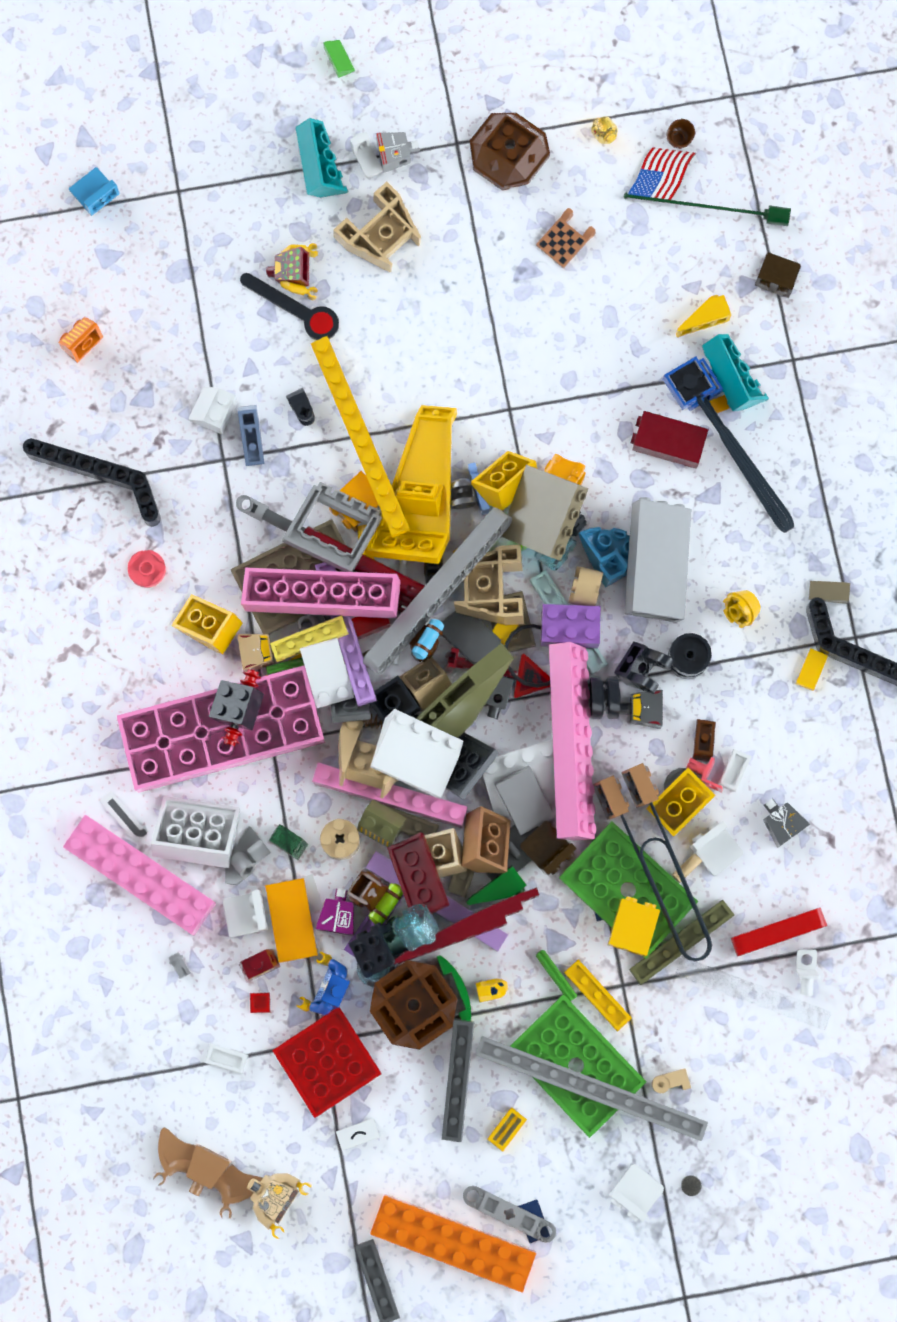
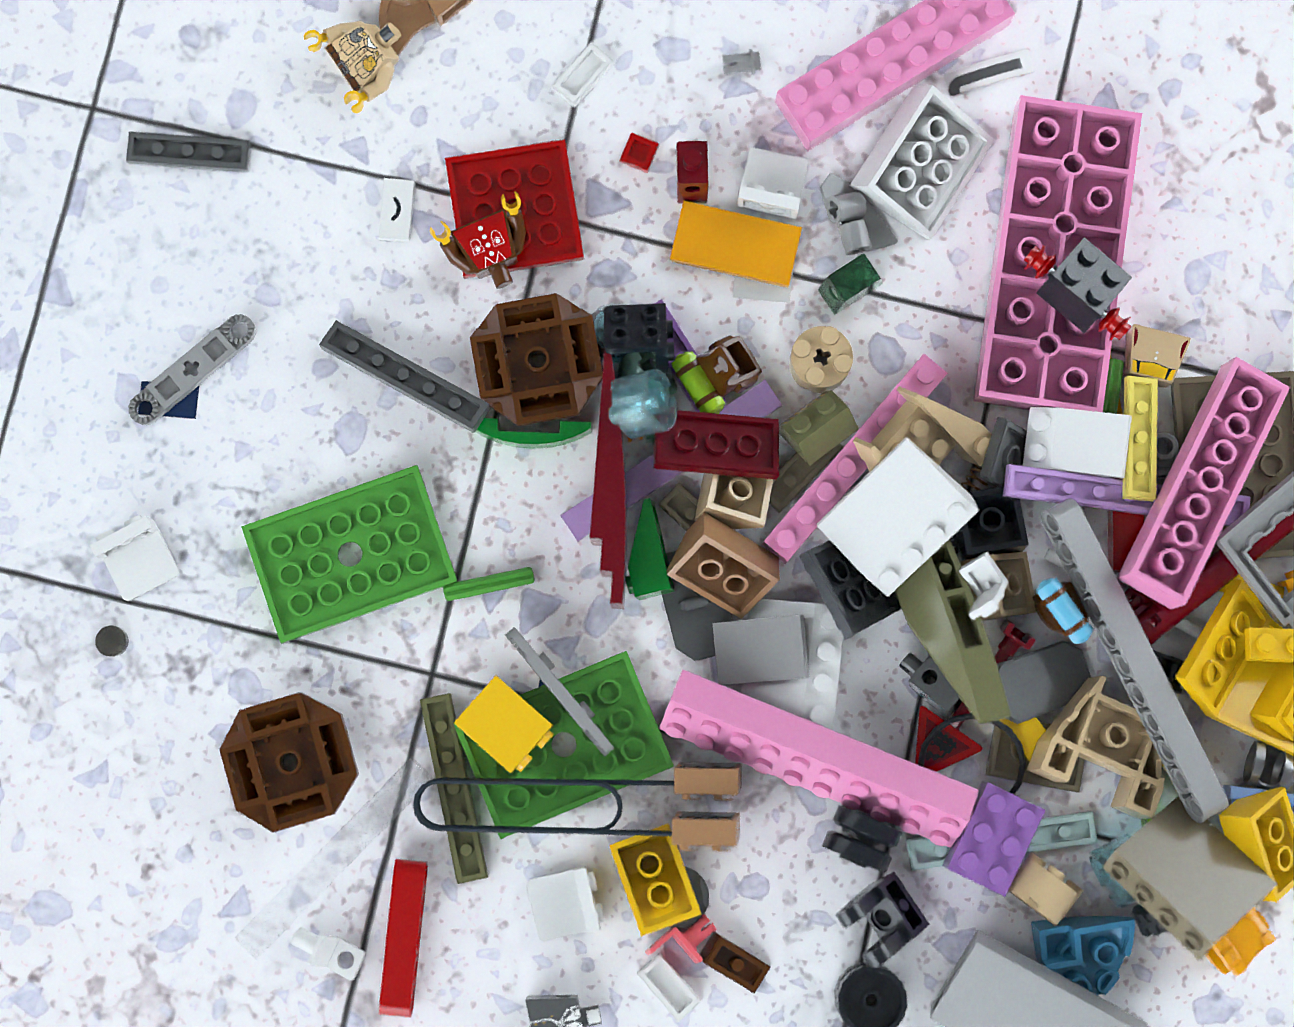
camera: 115 degrees right, 5 degrees up
yellow slope [171,594,243,655] -> none
blue torso [296,952,350,1015] -> none
magenta torso [316,888,354,936] -> none
orange brick [370,1194,537,1293] -> none
yellow rock [475,978,508,1003] -> none
light grey plate [475,1036,708,1141] -> none
yellow tile [487,1107,527,1152] -> none
dark brown bracket [520,821,577,876] -> none
yellow tile [564,959,632,1032] -> none
dark grey torso [620,690,663,729] -> none
tan leg [651,1068,691,1094] -> none
tan hinge [672,853,702,883] -> none
none -> reddish brown piece [219,692,359,833]
none -> torso [429,192,526,289]
none -> light grey piece [505,627,614,757]
none -> white bracket [959,552,1009,620]

